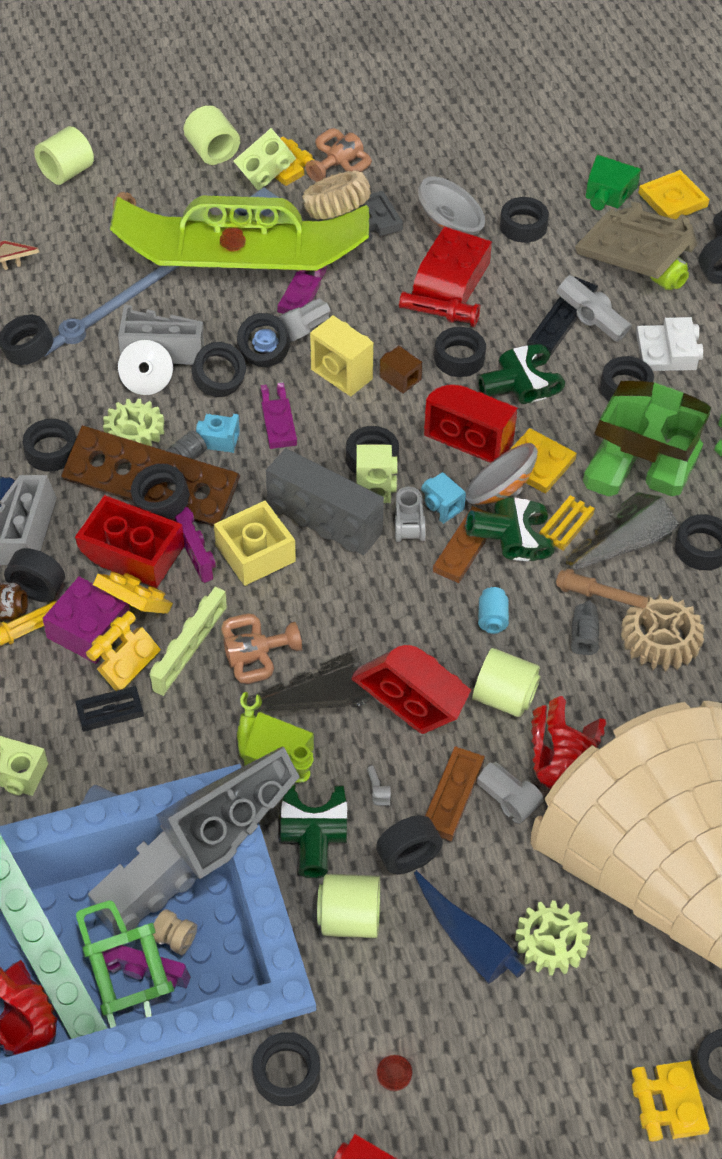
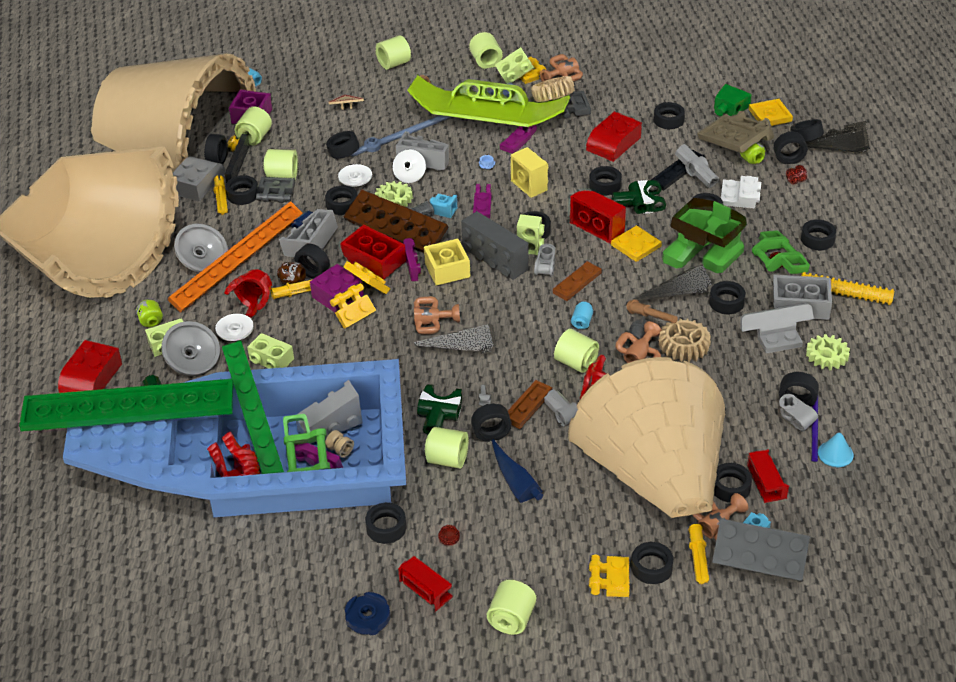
camera: 15 degrees right, 10 degrees down
black tile [75,686,144,732] -> none
black tyre [131,464,190,519] -> none
yellowish green plate [150,587,227,696] -> none
dark grey wedge [156,747,300,879] -> none
black tyre [192,342,246,397] -> none
clear red plate [220,228,246,251] -> none
black tyre [237,313,290,367] -> none
lime torso [237,692,314,783] -> none
light grey piece [278,298,331,342] -> none
red brick [351,645,471,734] -> none
reddish brown brick [380,346,423,394] -> none
red pin [399,291,481,327] -> none
light grey dish [418,177,485,235] -> none
medium azure brick [421,472,466,524] -> none
light grey dish [465,443,538,505] -> none
dark green connector [465,497,555,561] -> none
yellowish green gear [515,900,590,975] -> none
yellow tile [539,495,595,551] -> none
none -> white dish [338,164,372,187]
none -> nougat piece [615,321,662,363]

